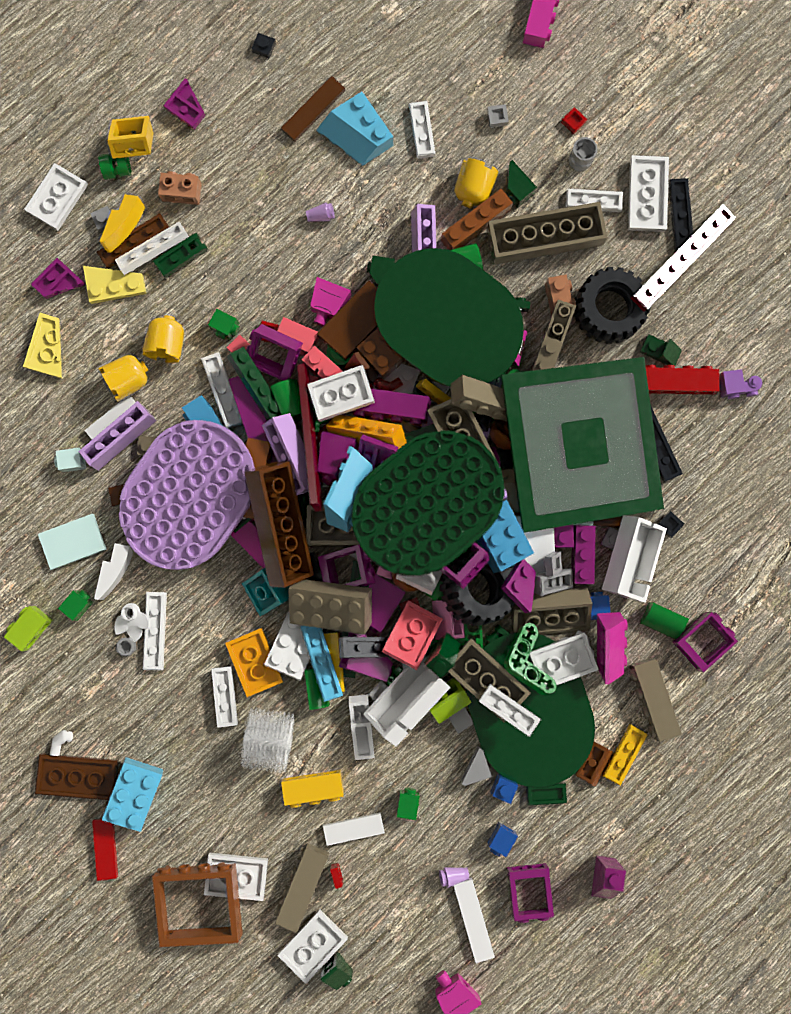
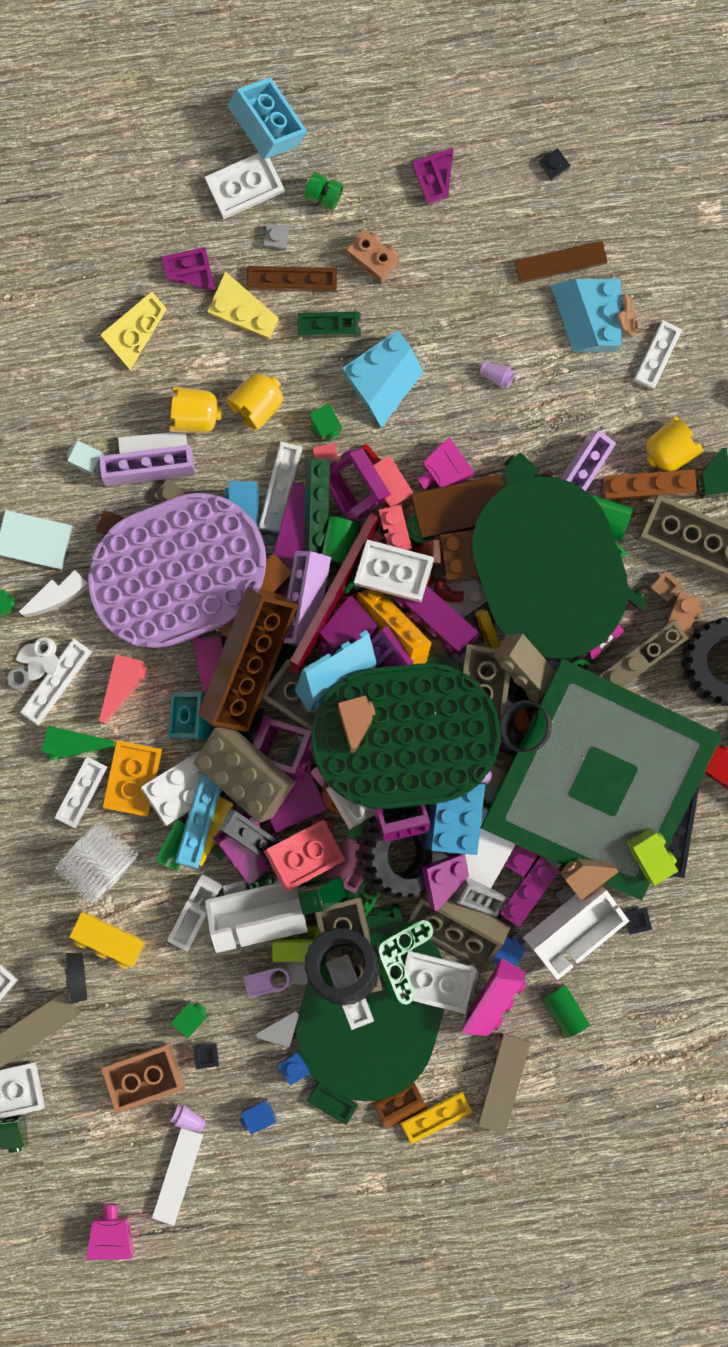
camera: 35 degrees right, 0 degrees up
yellow slope [99,194,145,253] -> none
yellow window [107,116,153,159] -> none
white plate [115,222,189,275] -> none
white tile [323,812,385,846] -> none
red tile [330,862,344,889] -> none
magenta window [507,863,554,923] -> none
light grey plate [544,551,562,576] -> none
magenta slope [591,856,626,899] -> none
magenta window [672,612,738,673] -> none
none -> green slope [41,725,116,761]
none -> black tyre [66,953,88,1004]
none -> coral slope [99,655,147,724]
none -> nougat brick [101,1042,185,1113]
none -> black plate [193,1042,220,1069]
none -> medium azure brick [227,77,307,160]
none -> lavender piece [243,967,292,998]
none -> black tyre [304,928,379,1006]
none -> nougat slope [338,696,375,753]
none -> medium azure wedge [342,330,423,429]
none -> black tyre [500,700,552,752]
none -> medium nougat slope [560,858,618,900]
none -> medium nougat plate [617,294,639,337]
none -> lime brick [626,828,678,886]
none -> medium nougat plate [649,570,683,603]

